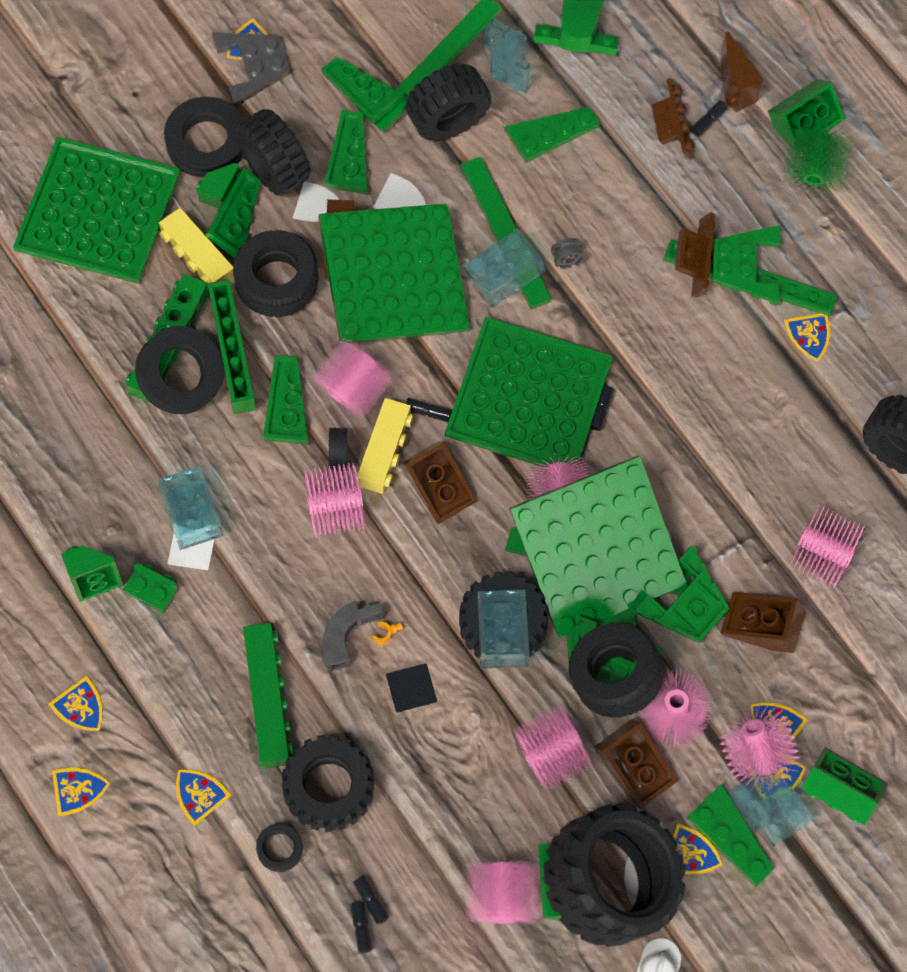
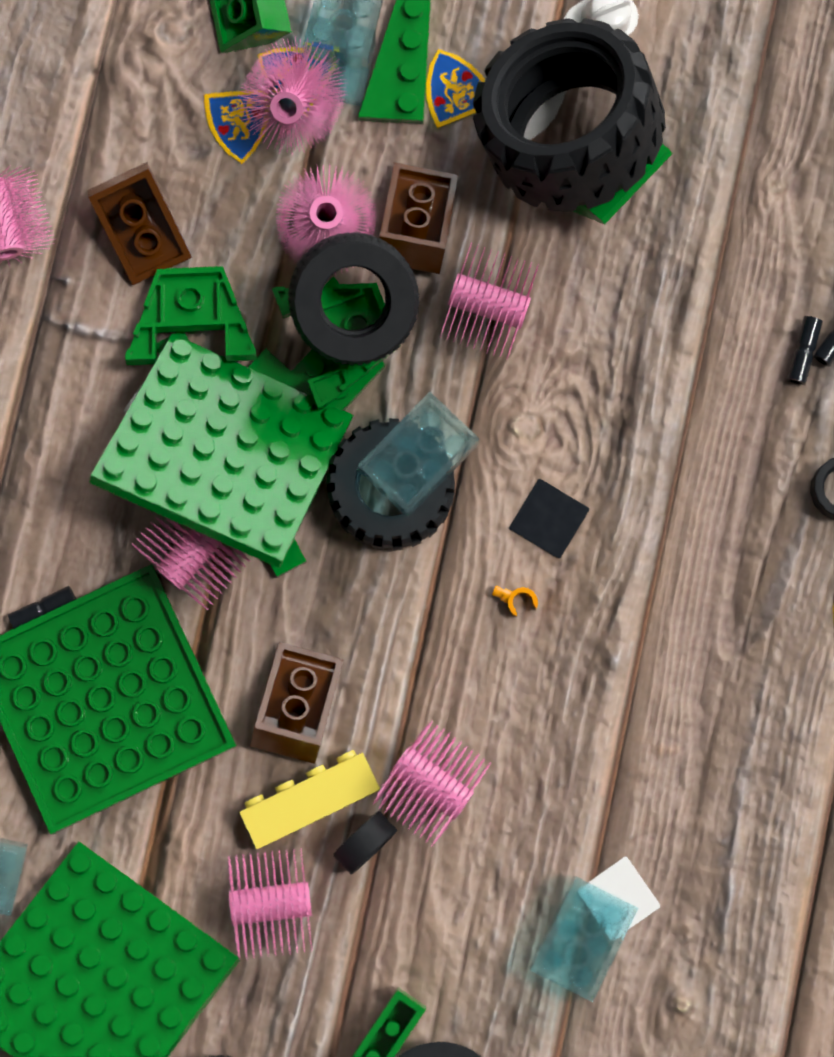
camera: 130 degrees left, 15 degrees up
green slope [61,545,124,602] -> none
green bracket [123,562,178,613] -> none
green brick [243,623,293,769] -> none
green wing [263,355,309,445] -> none
black tyre [282,735,374,832] -> none
flat silver arch [322,601,384,673] -> none
black piece [406,398,451,422] -> none
bright pink piece [465,859,540,926] -> none

